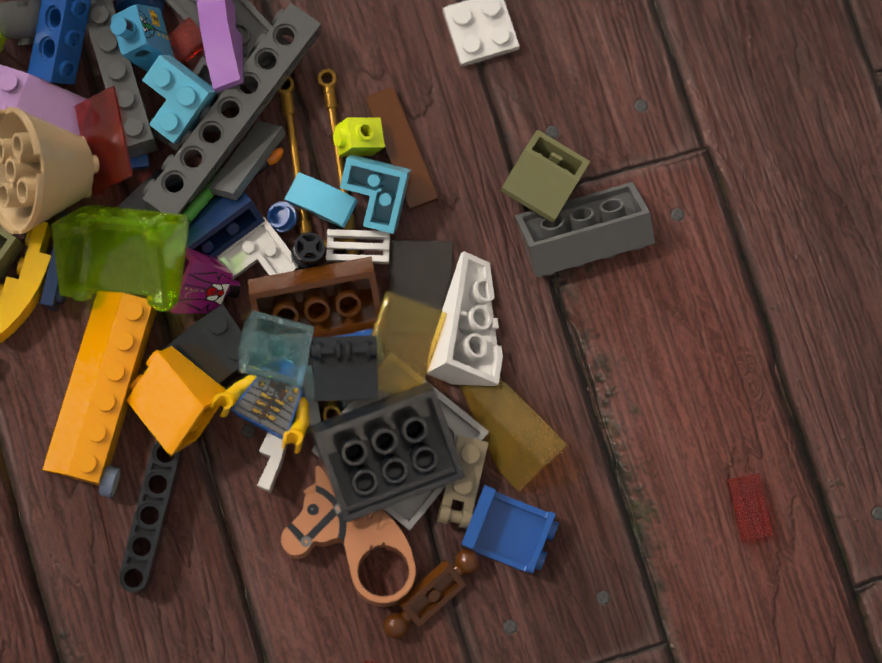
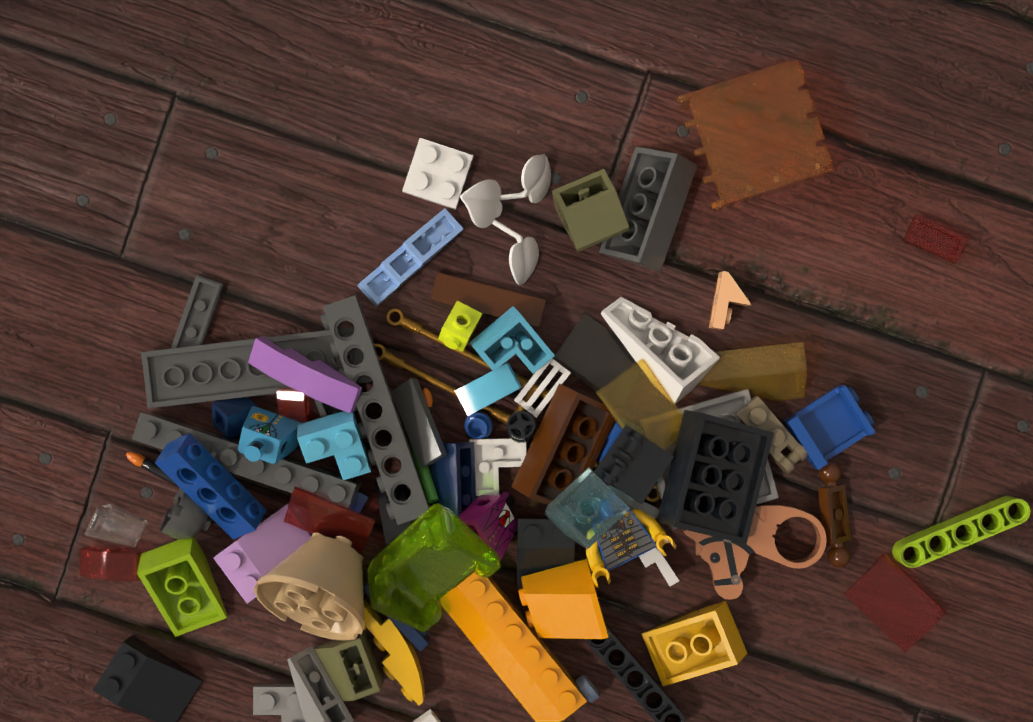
camera: 50 degrees left, 10 degrees up
none -> light blue slope [358,208,463,307]
none -> white plant [460,154,551,285]
none -> yellow slope [642,601,748,686]
none -> clear orange windscreen [676,60,833,212]
none -> light nougat slope [709,271,751,330]

